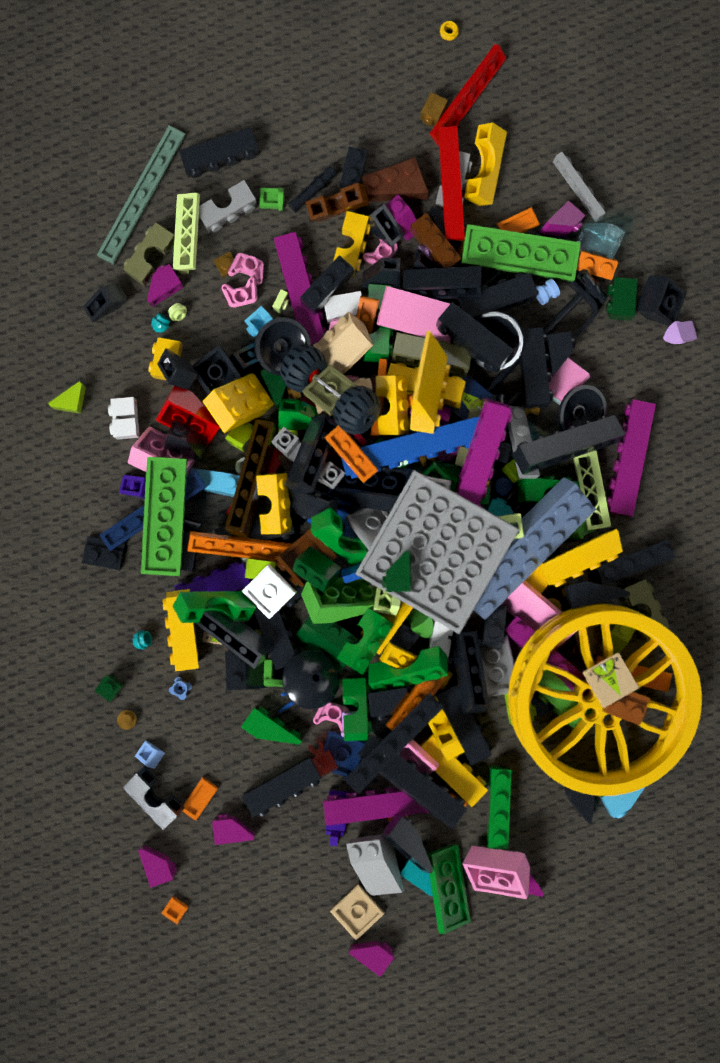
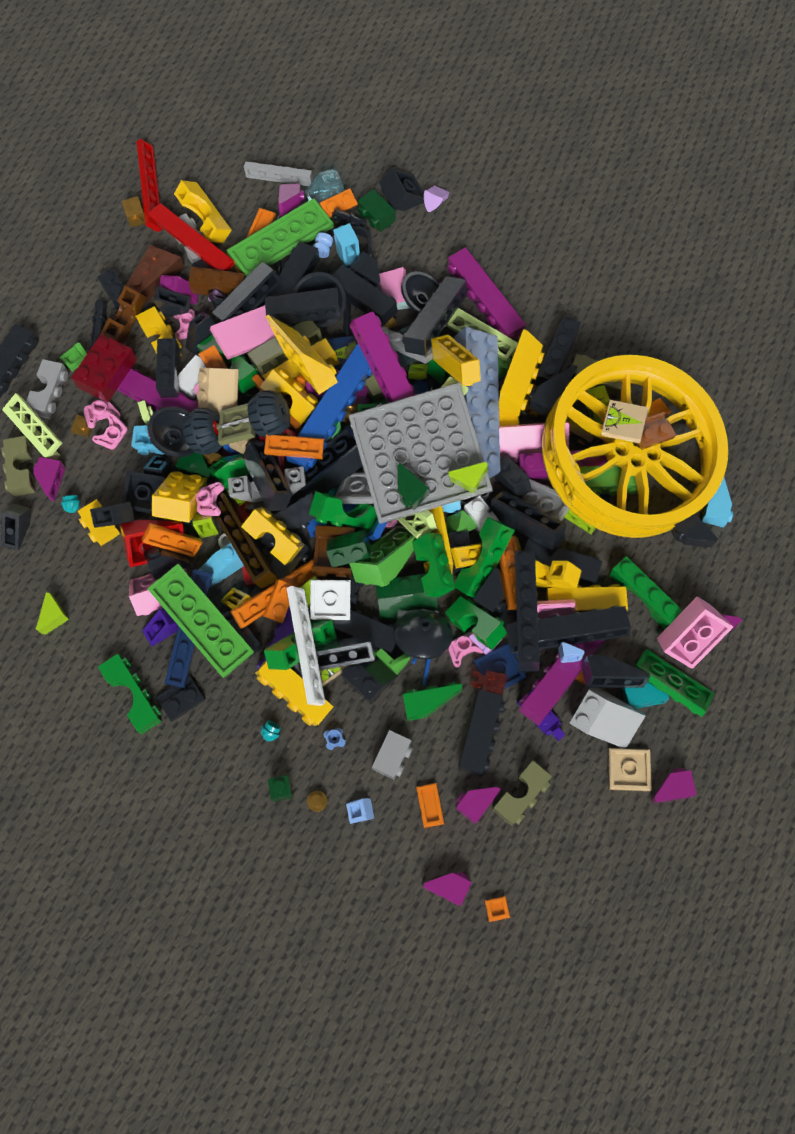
camera: 40 degrees left, 15 degrees down
white piece [108,397,140,439] -> none
arch [123,766,185,830] -> none
yellowish green plate [168,303,187,321] -> none
yellow plate [440,21,459,41] -> none
none -> dark red brick [71,334,137,403]
none -> green arch [98,654,162,735]
none -> orange tile [142,523,202,557]
none -> bright pink piece [196,482,224,516]
none -> yellow tile [221,587,251,610]
none -> orange plate [263,580,296,623]
none -> white tile [287,586,325,706]
none -> medium azure brick [333,223,360,267]
none -> light grey brick [372,730,414,780]
none -> yellow brick [431,335,481,386]
none -> lime slope [448,461,488,494]
none -> olive arch [493,761,552,826]
none -> light blue slope [559,642,584,663]

